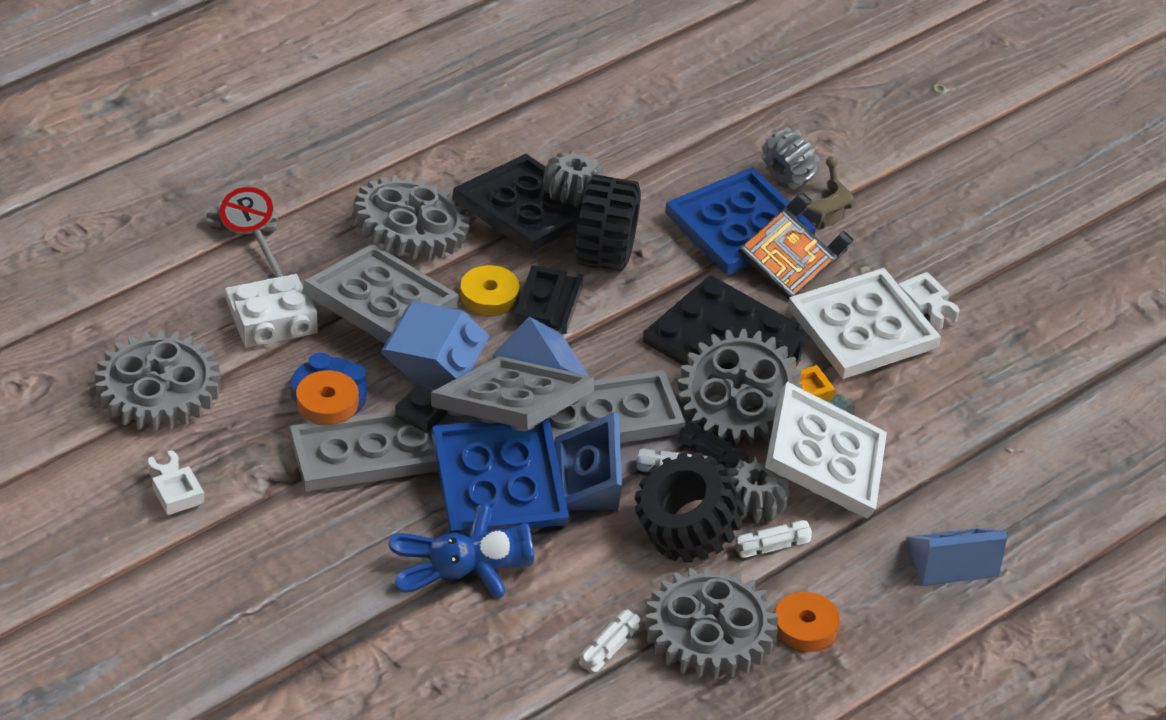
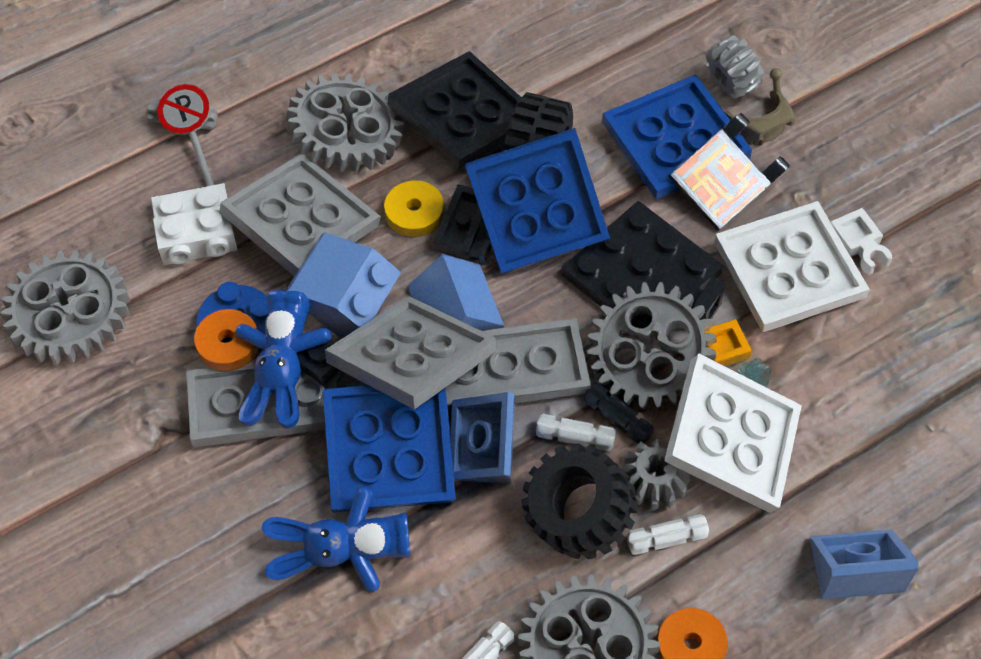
camera: 10 degrees right, 15 degrees up
white plate [148,450,205,515] -> none
light grey gear [543,151,604,208] -> none
none -> blue animal [235,290,331,429]
none -> blue plate [465,128,610,273]

